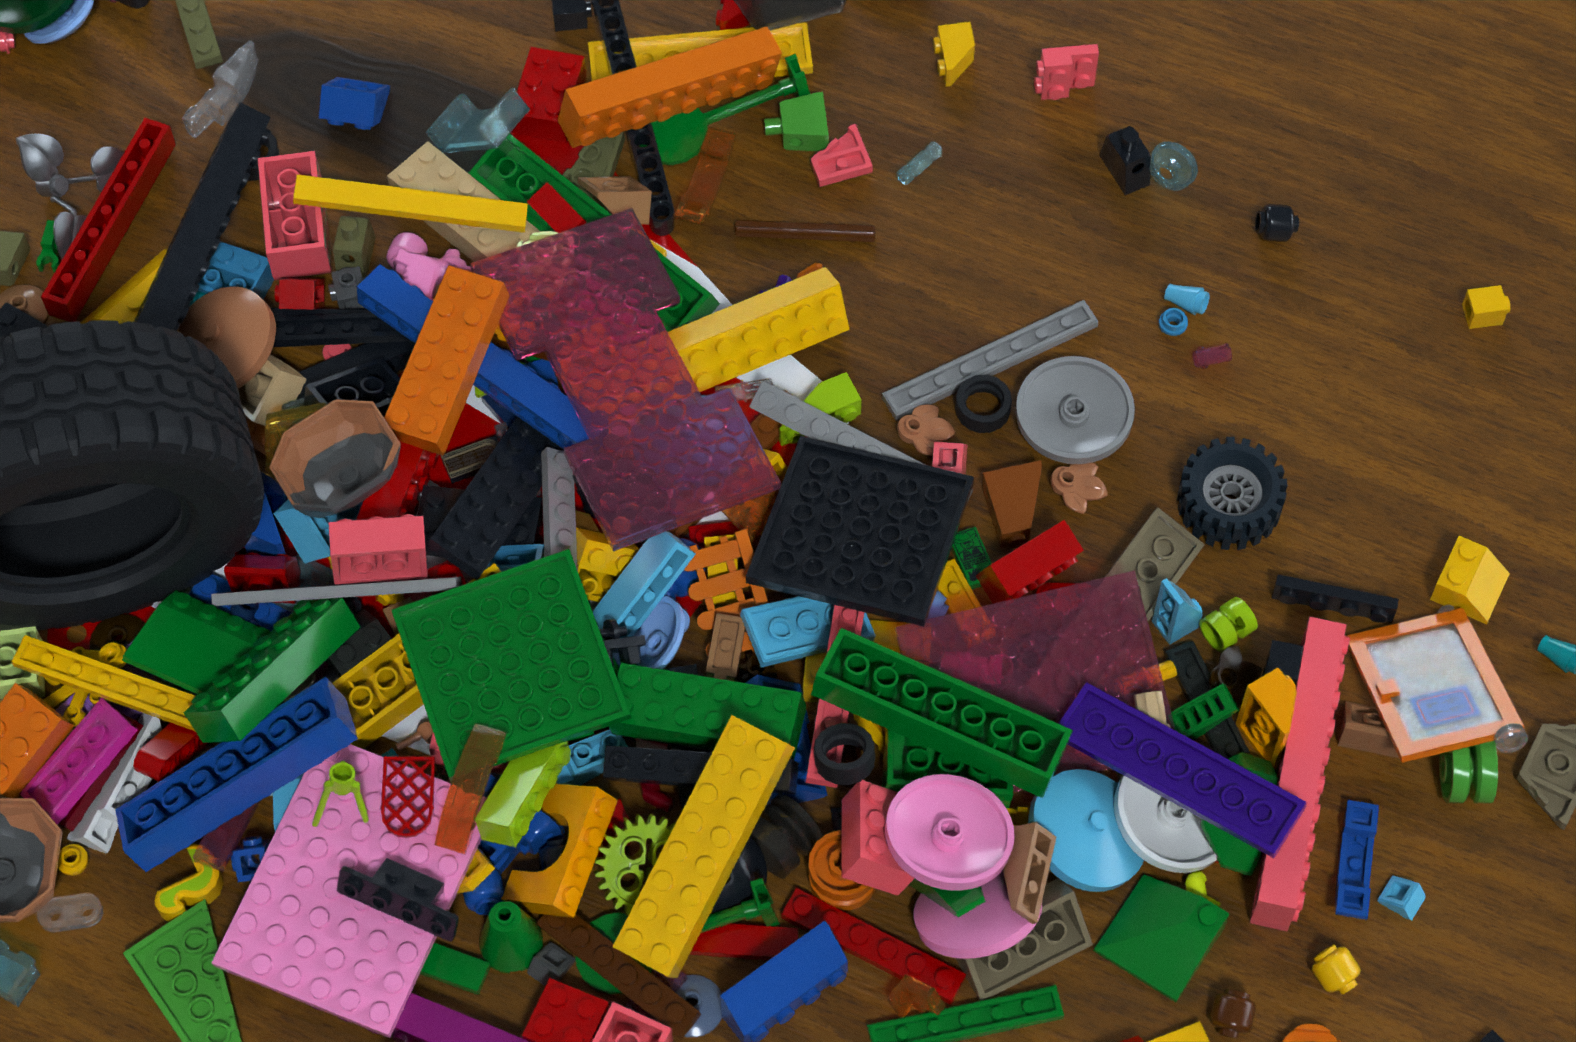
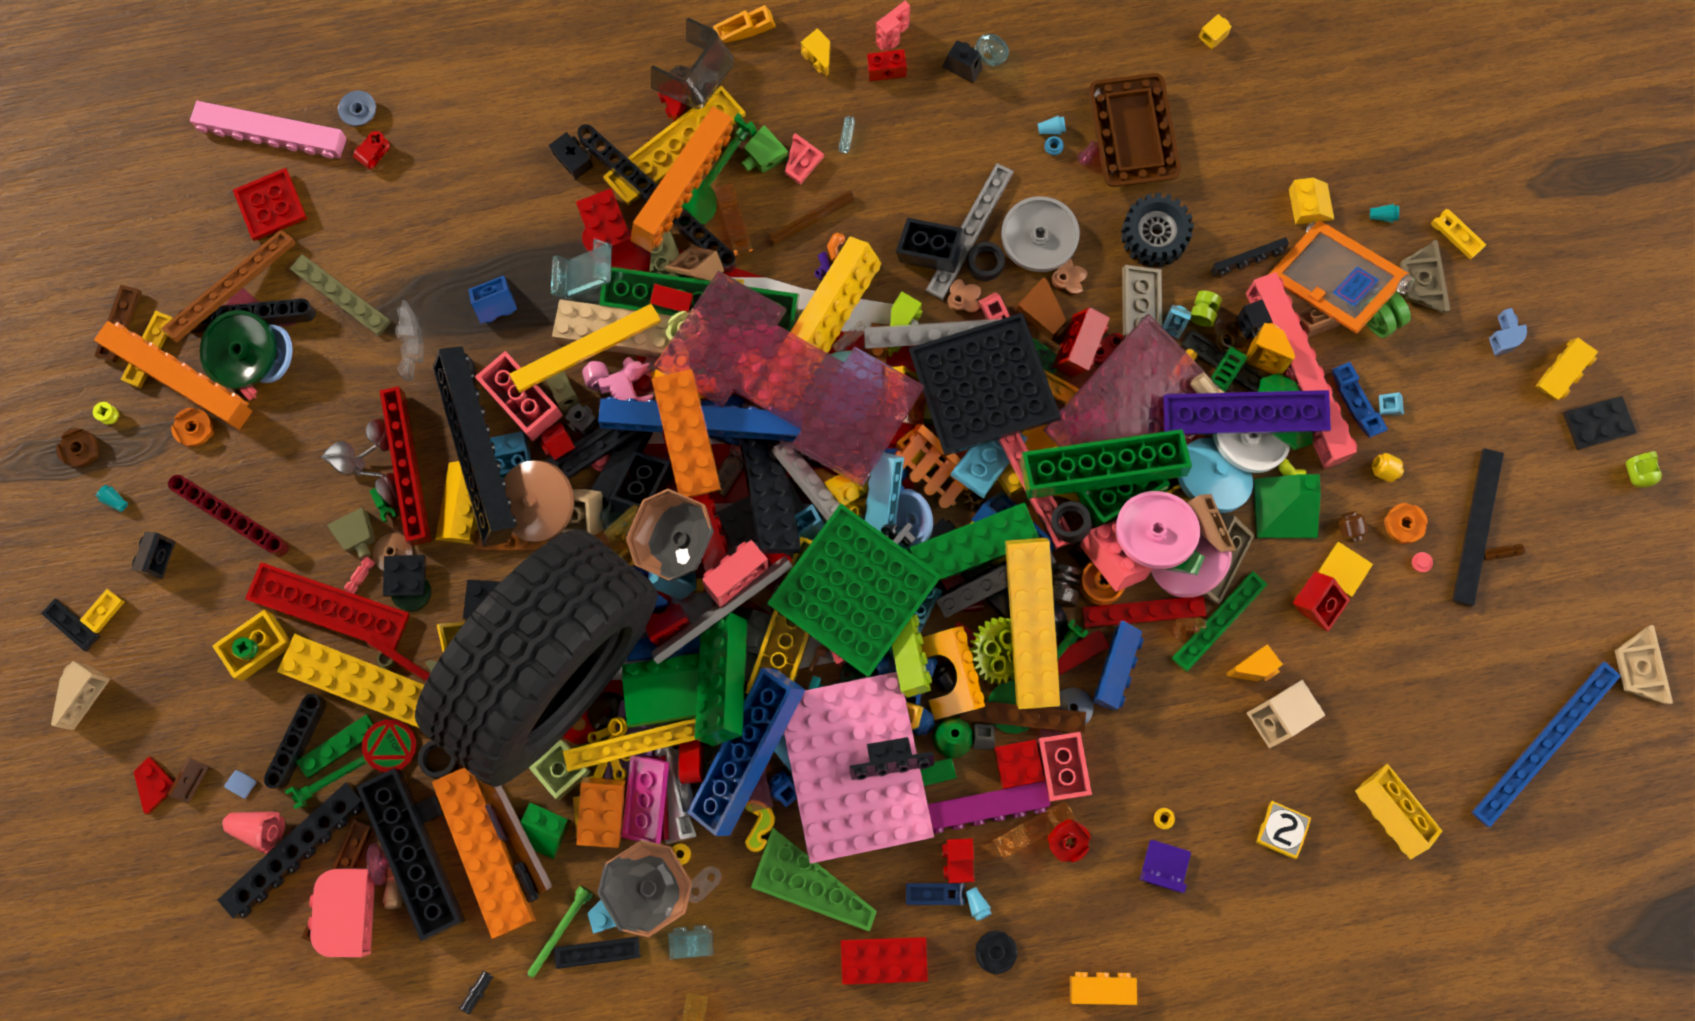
camera: 30 degrees left, 15 degrees up
lime plant [312,761,369,827] -> none
red window [380,756,435,838] -> none
clear orange slope [435,724,507,855] -> none
medium nougat hinge [705,613,746,681] -> none
black head [1255,204,1299,242] -> none
none -> red brick [867,49,907,82]
none -> black brick [896,218,966,273]
none -> reddish brown wedge [1089,73,1181,187]

